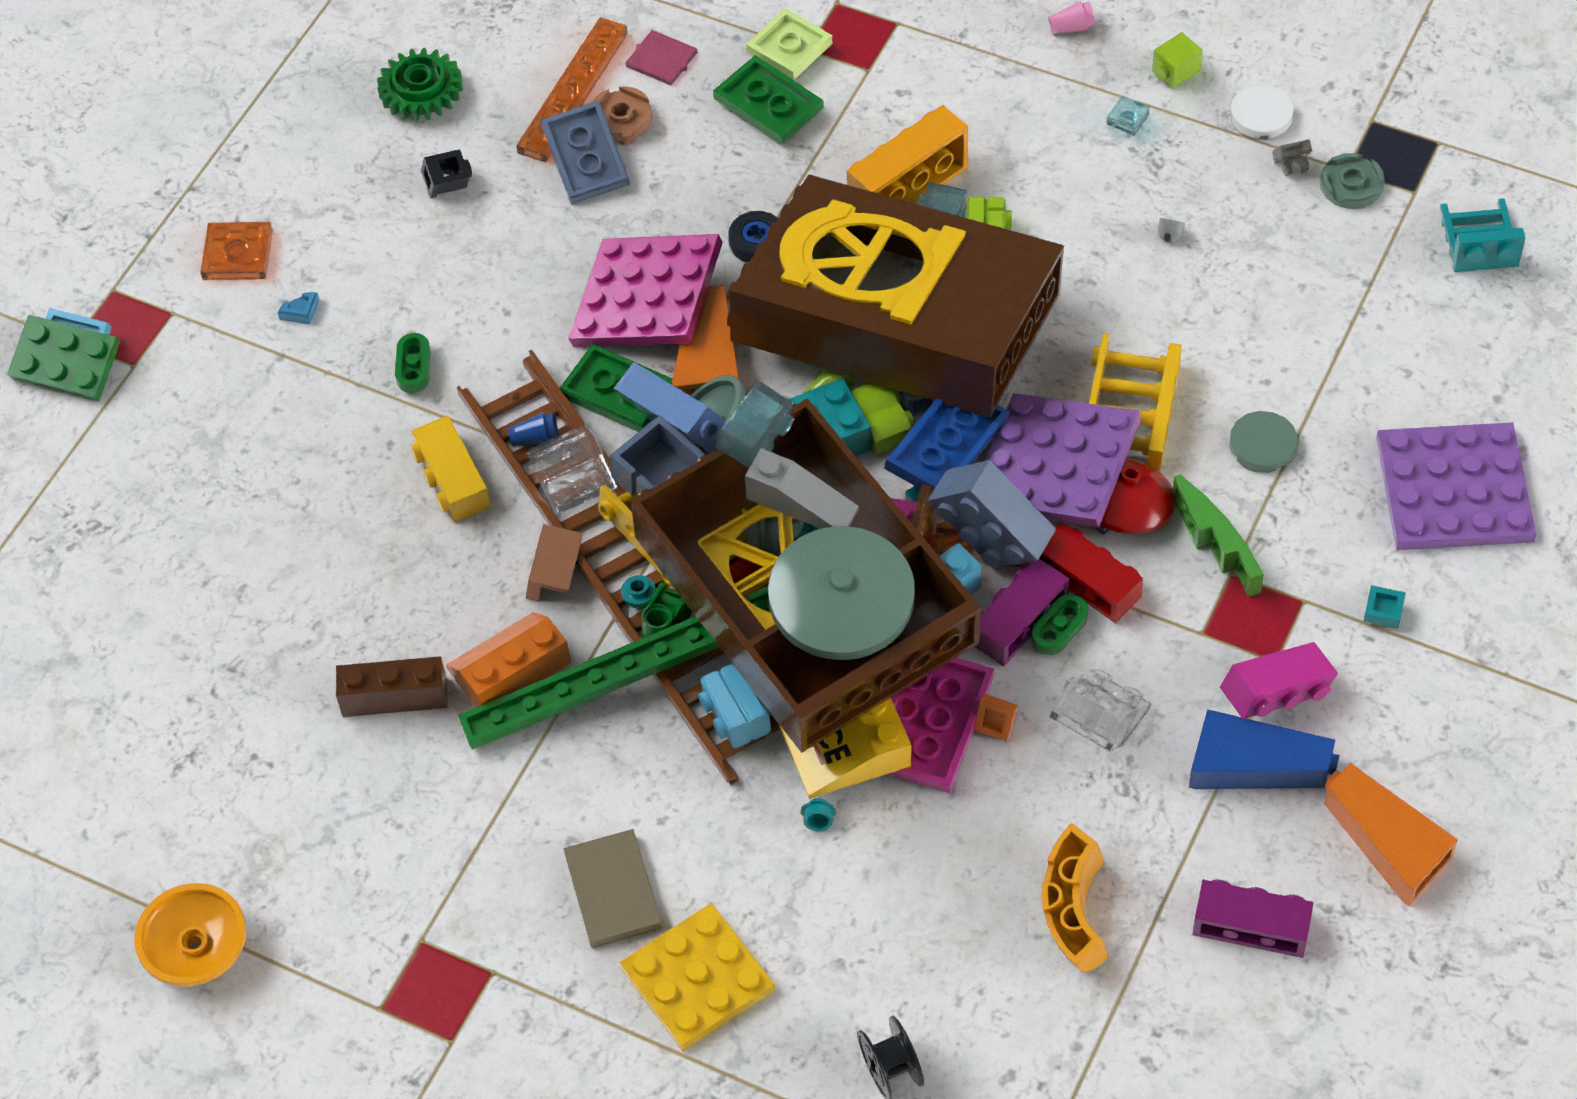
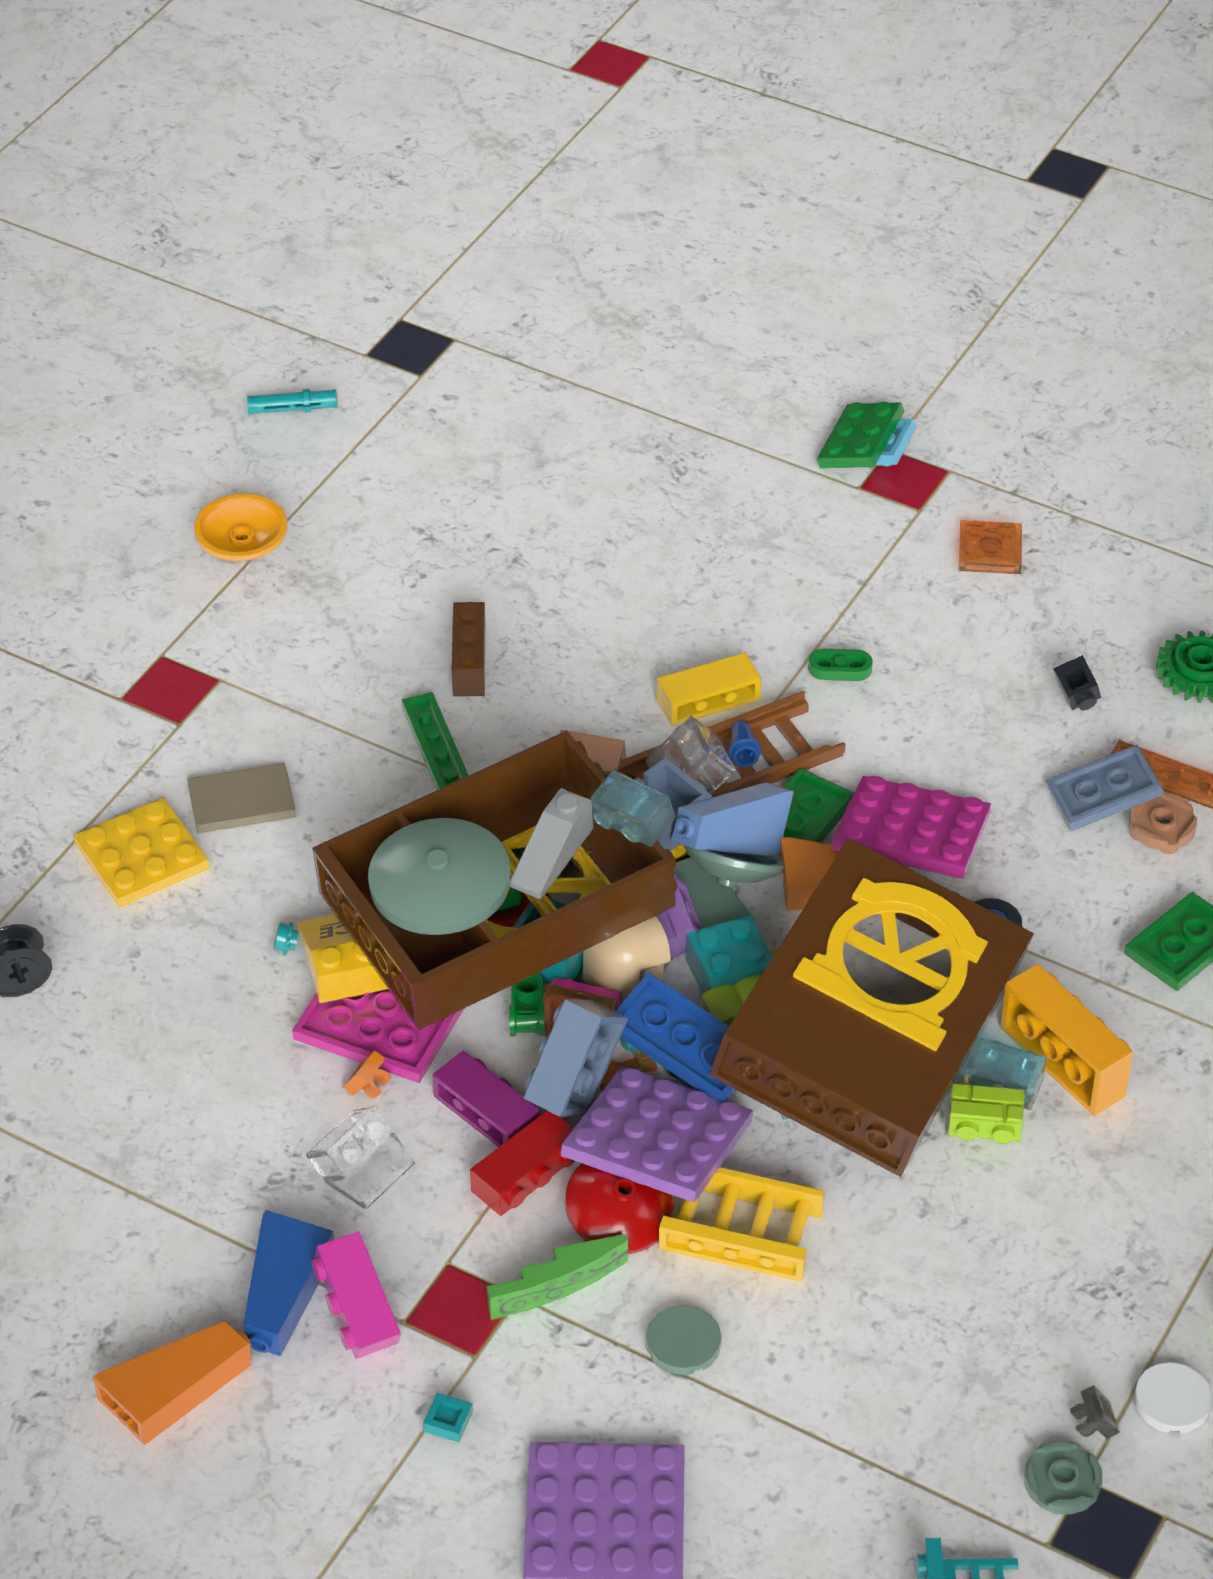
camera: 90 degrees right, 10 degrees down
dark azure tile [278,292,320,324] -> none
orange slope [446,612,571,707] -> none
medium azure brick [939,543,981,594] -> none
green plate [1032,594,1088,655] -> none
light orange brick [1041,823,1109,972] -> none
clear light blue plate [1107,96,1150,136] -> none
light grey hinge [1158,218,1185,243] -> none
magenta brick [1192,879,1314,958] -> none

